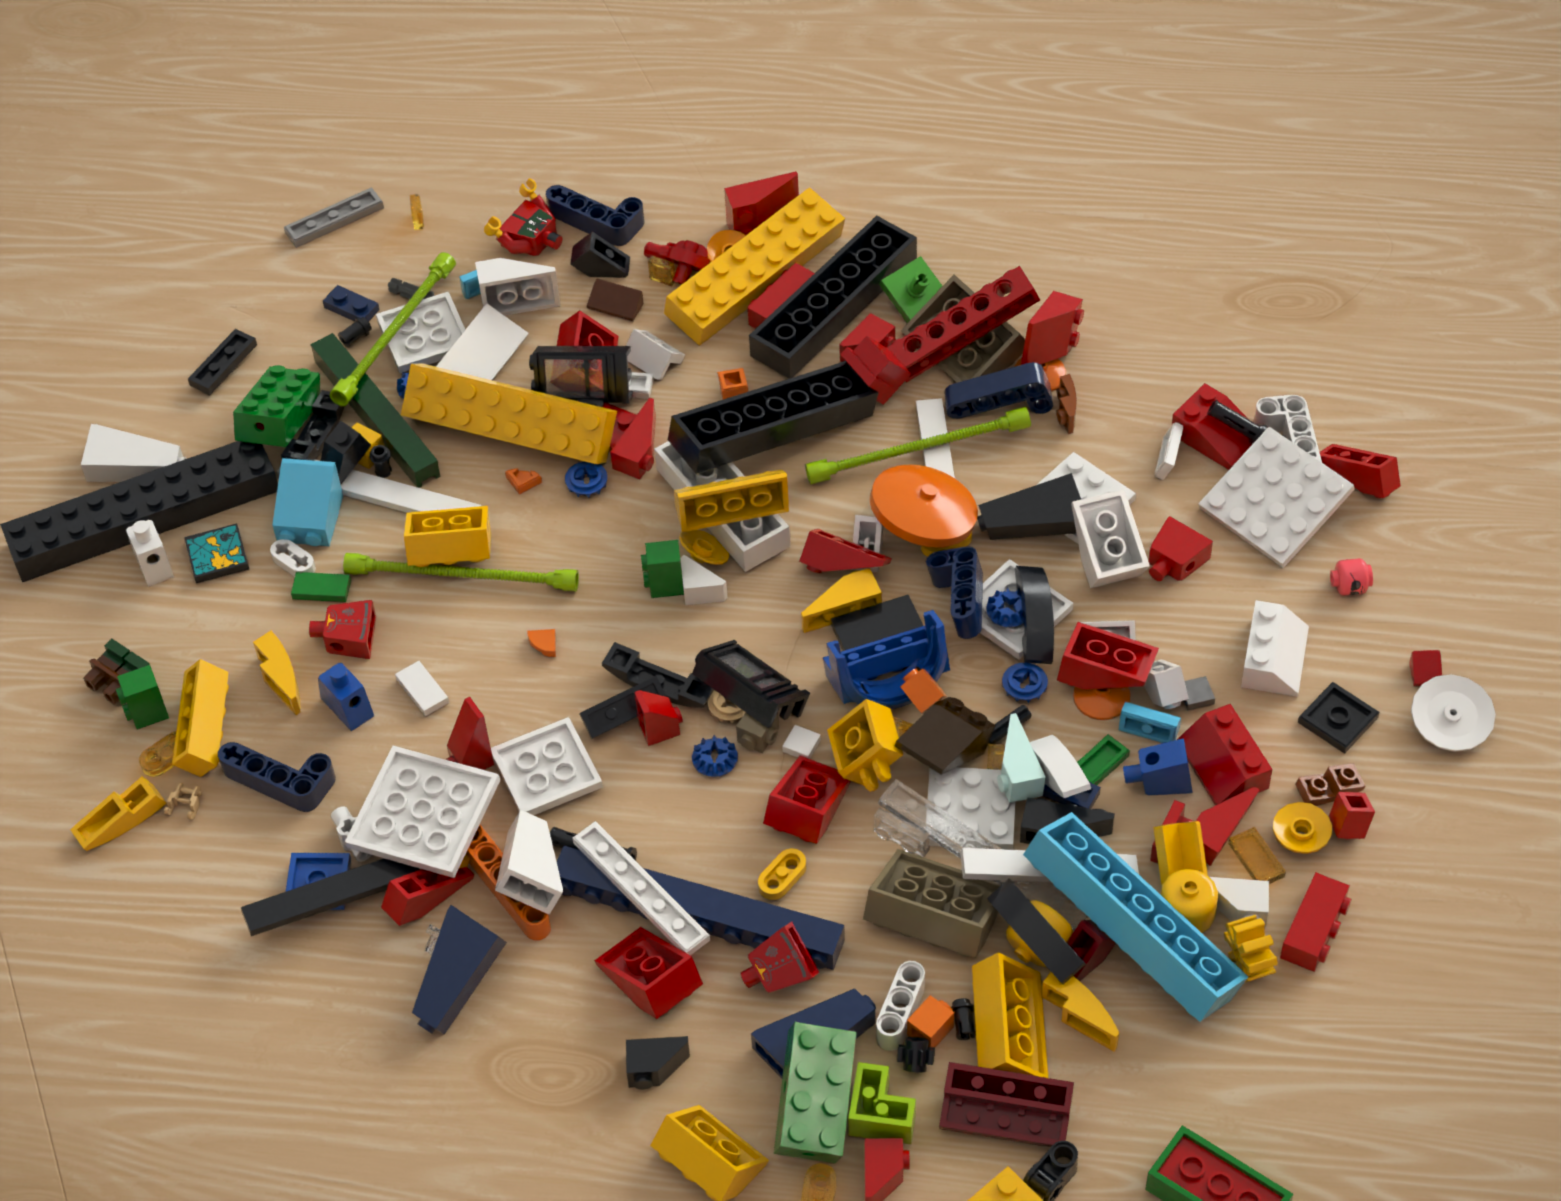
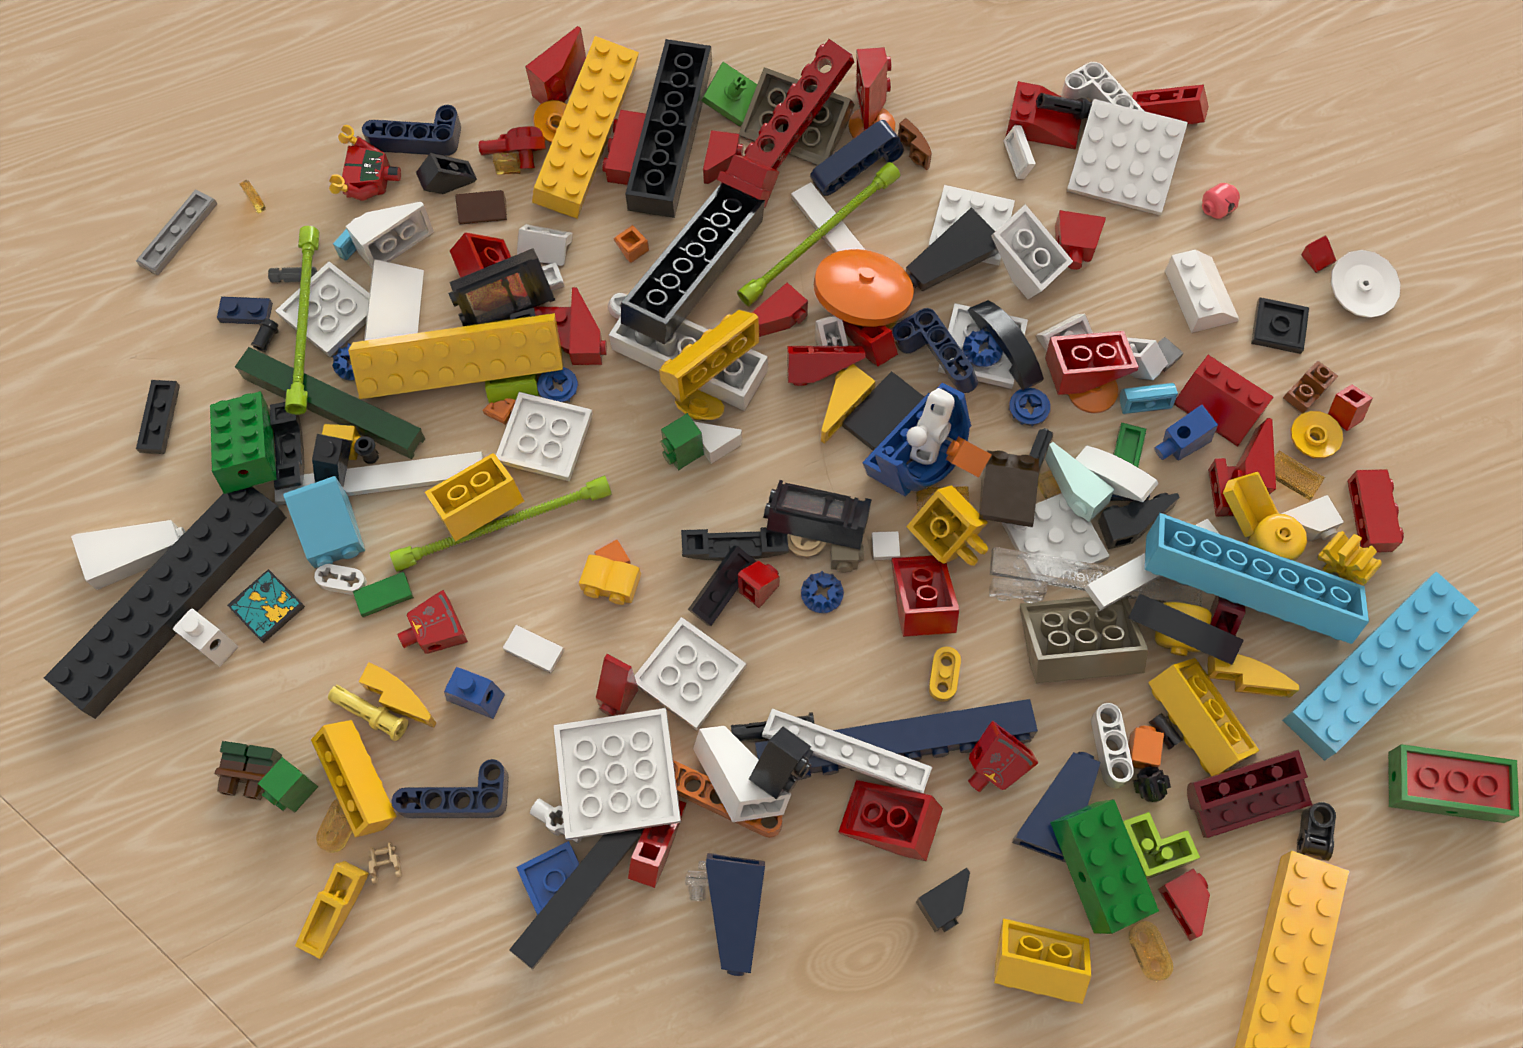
camera: 30 degrees left, 15 degrees up
none -> light yellow pin [328,685,408,741]
none -> lime slope [485,374,539,403]
none -> white plate [496,392,593,481]
none -> yellow brick [579,555,641,605]
none -> black brick [749,726,814,800]
none -> red slope [751,282,808,337]
none -> red slope [832,315,898,367]
none -> white piece [907,388,955,465]
none -> medium azure brick [1282,571,1480,761]

